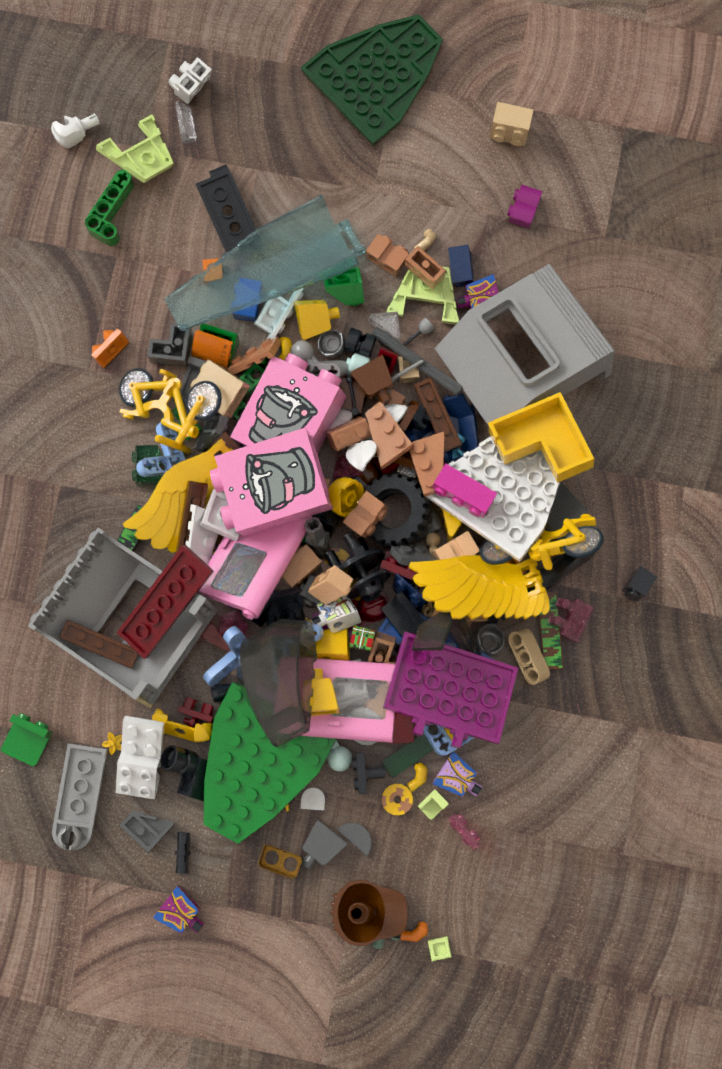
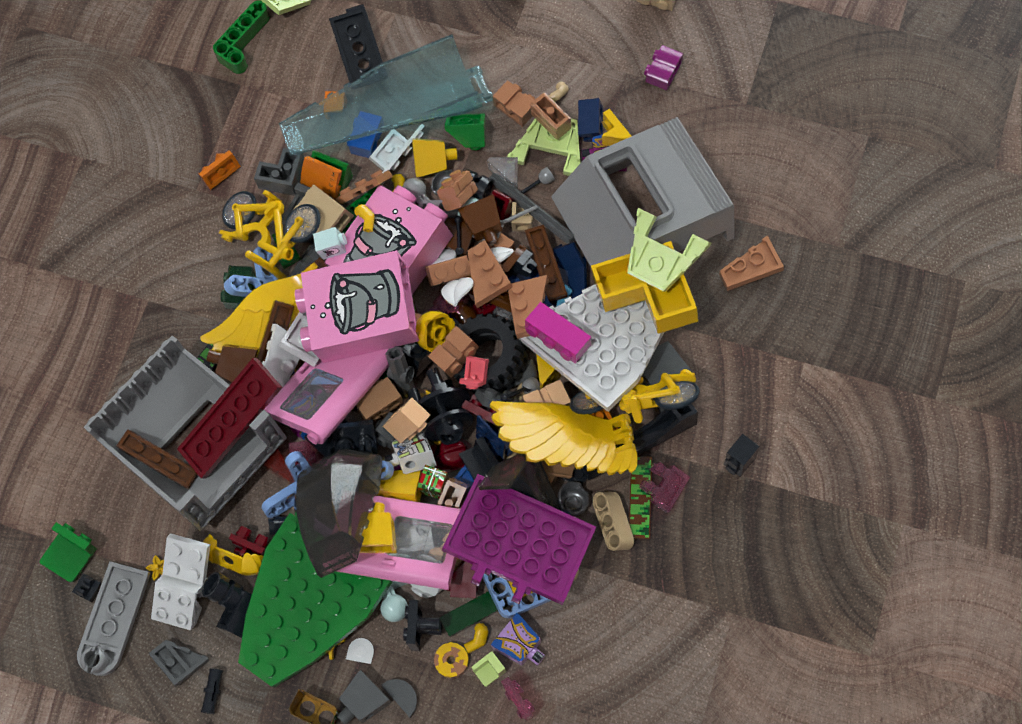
camera: 15 degrees right, 10 degrees down
none -> black tile [72,573,102,603]
none -> reddish brown torso [206,344,259,382]
none -> light aqua brick [313,227,347,260]
none -> yellow arm [354,204,375,233]
none -> nougat brick [437,170,478,211]
none -> coral bracket [459,356,489,389]
none -> hinge [500,377,540,402]
none -> yellow slope [602,109,631,146]
none -> yellowish green wing [627,208,711,292]
none -> nougat wing [719,235,784,291]

